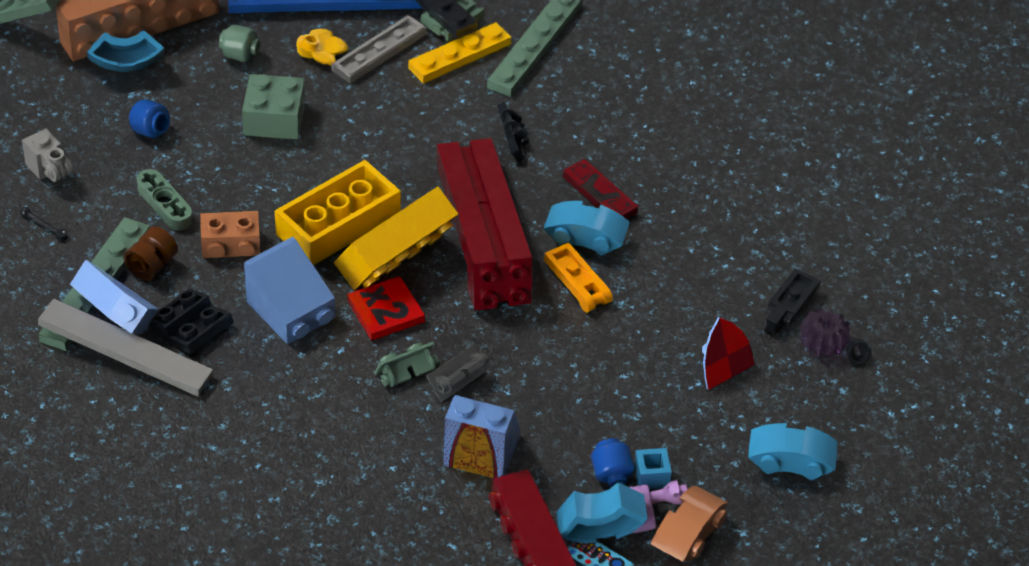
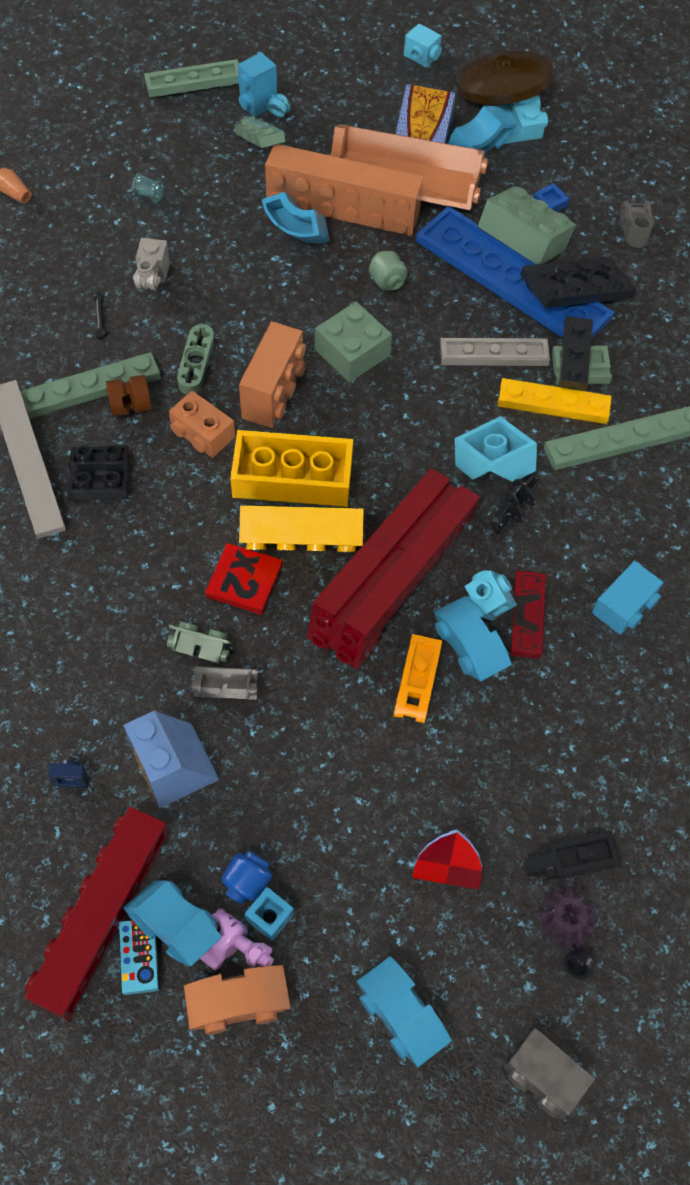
camera: 45 degrees right, 15 degrees up
light blue slope [70,260,158,334] -> none
blue head [129,100,170,138] -> none
medium blue slope [244,237,335,344] -> none
yellow plate [296,29,349,66] -> none
none -> dark blue plate [48,760,88,788]
none -> nougat brick [239,321,306,428]
none -> medium azure slope [455,416,537,482]
none -> medium azure brick [465,570,517,621]
none -> flat silver brick [504,1028,595,1119]
none -> dark azure brick [592,560,664,635]

